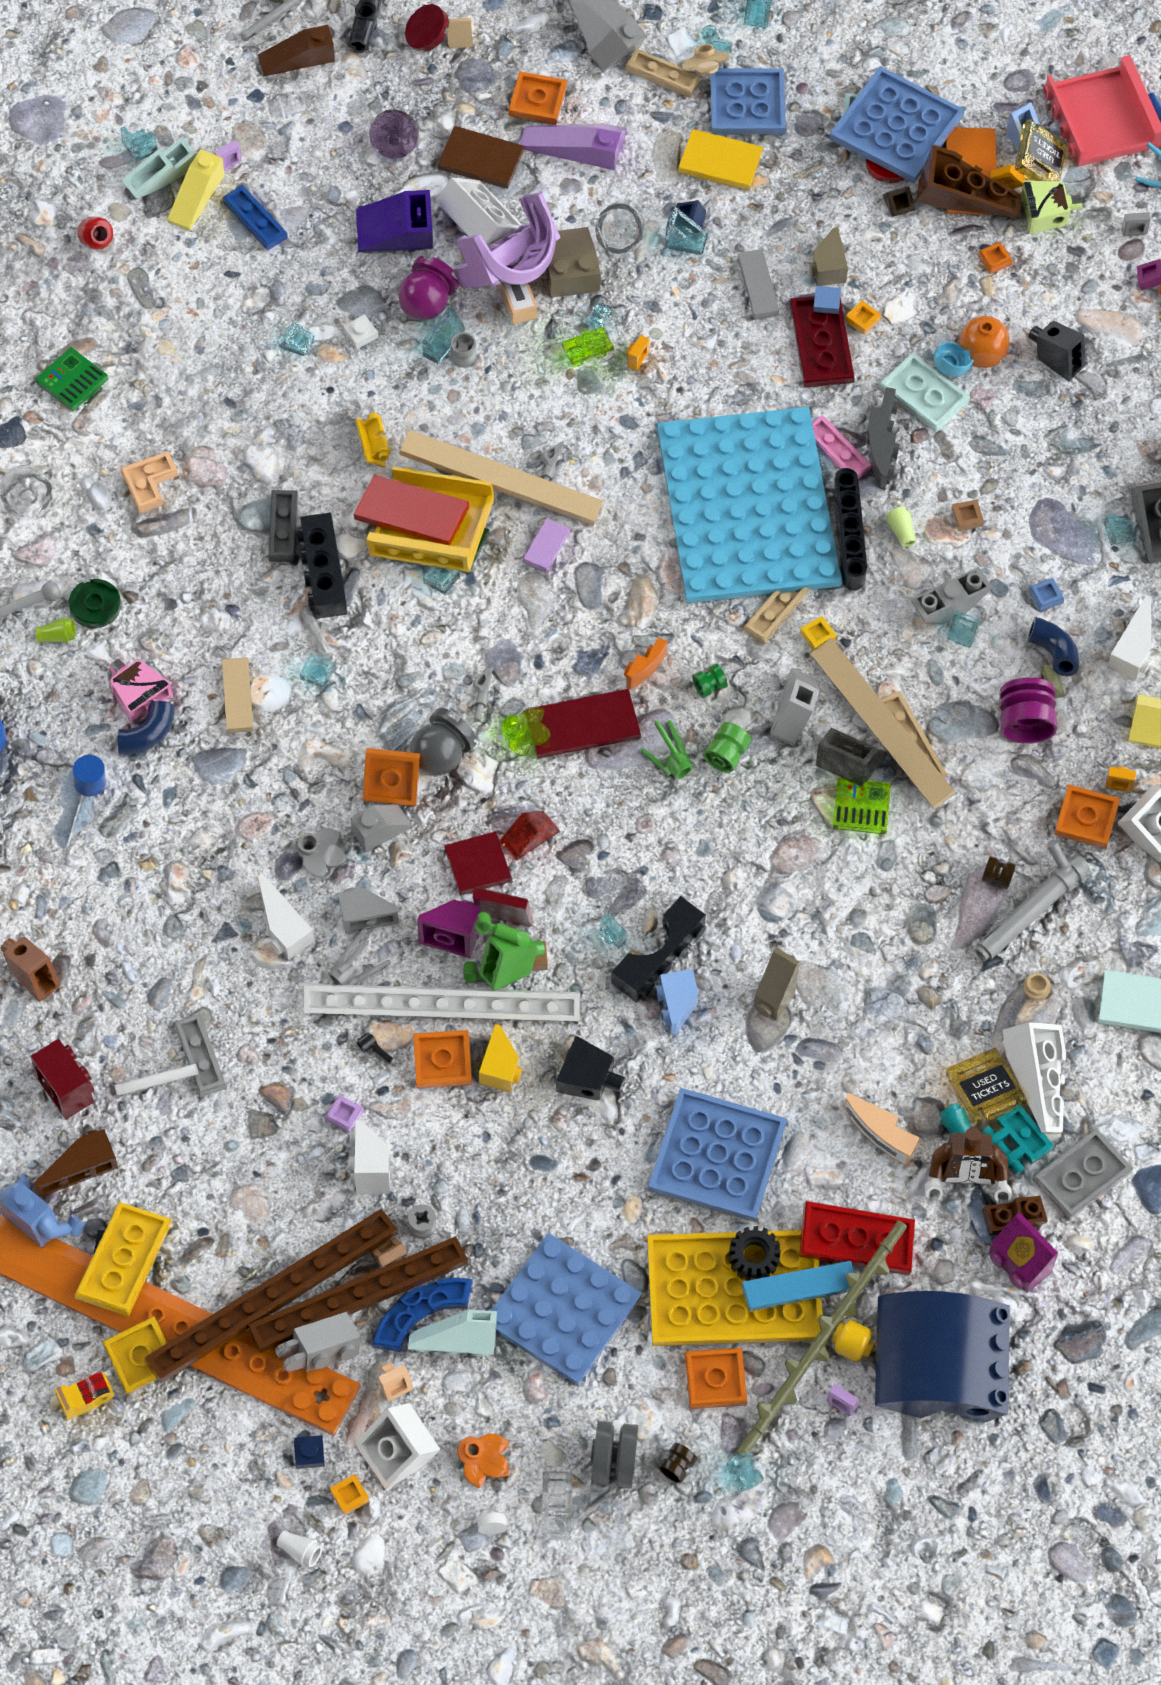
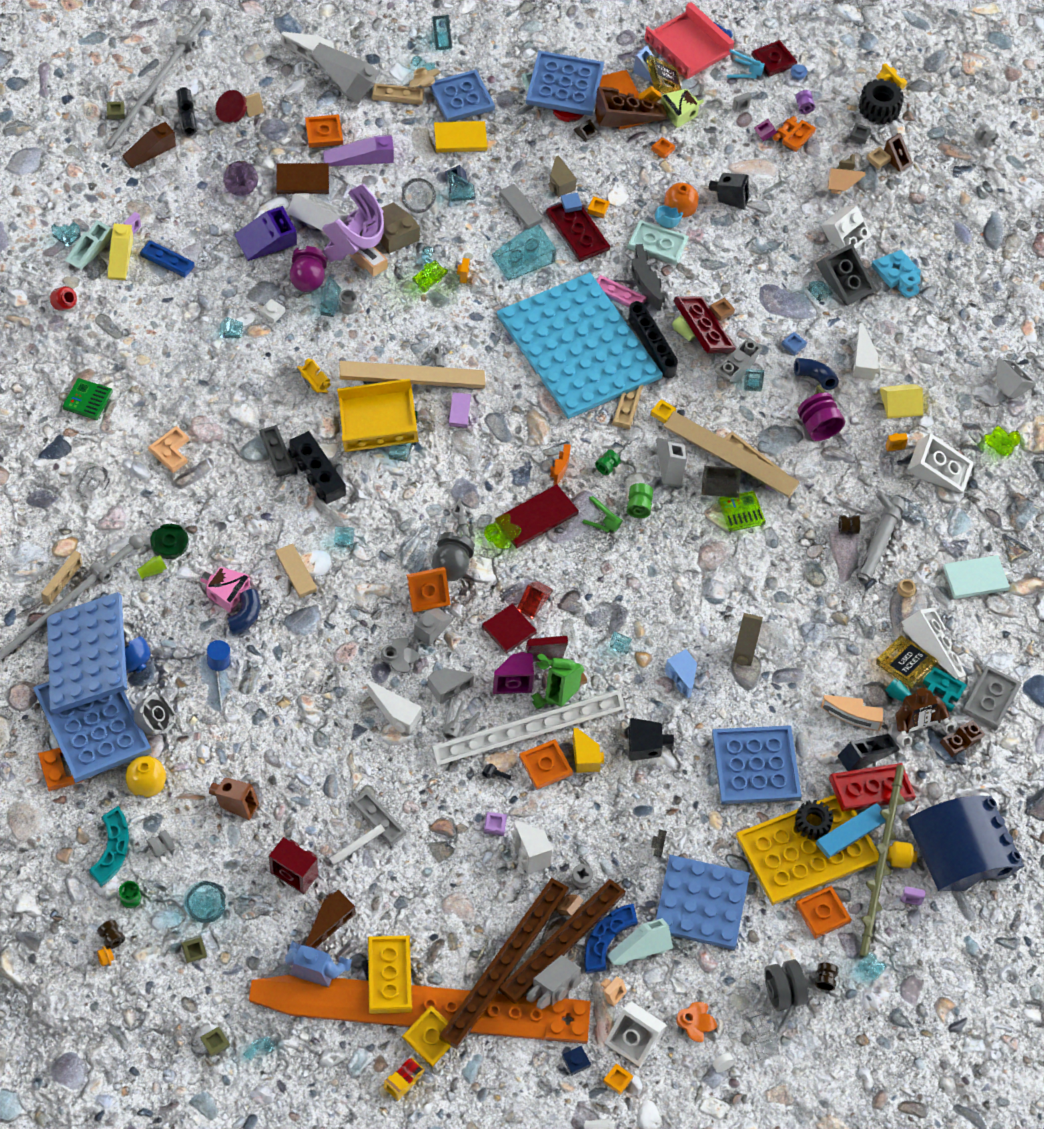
camera: 25 degrees left, 5 degrees down
tile [353,475,470,545] -> none
black arch [611,896,706,1003] -> none
magenta slope [989,1212,1058,1293] -> none
orange plate [1054,784,1120,849] -> none
none -> clear light blue slope [492,224,556,281]
none -> clear smoke plate [651,829,667,858]
none -> dark red tile [673,296,736,354]
none -> black slope [838,734,900,771]

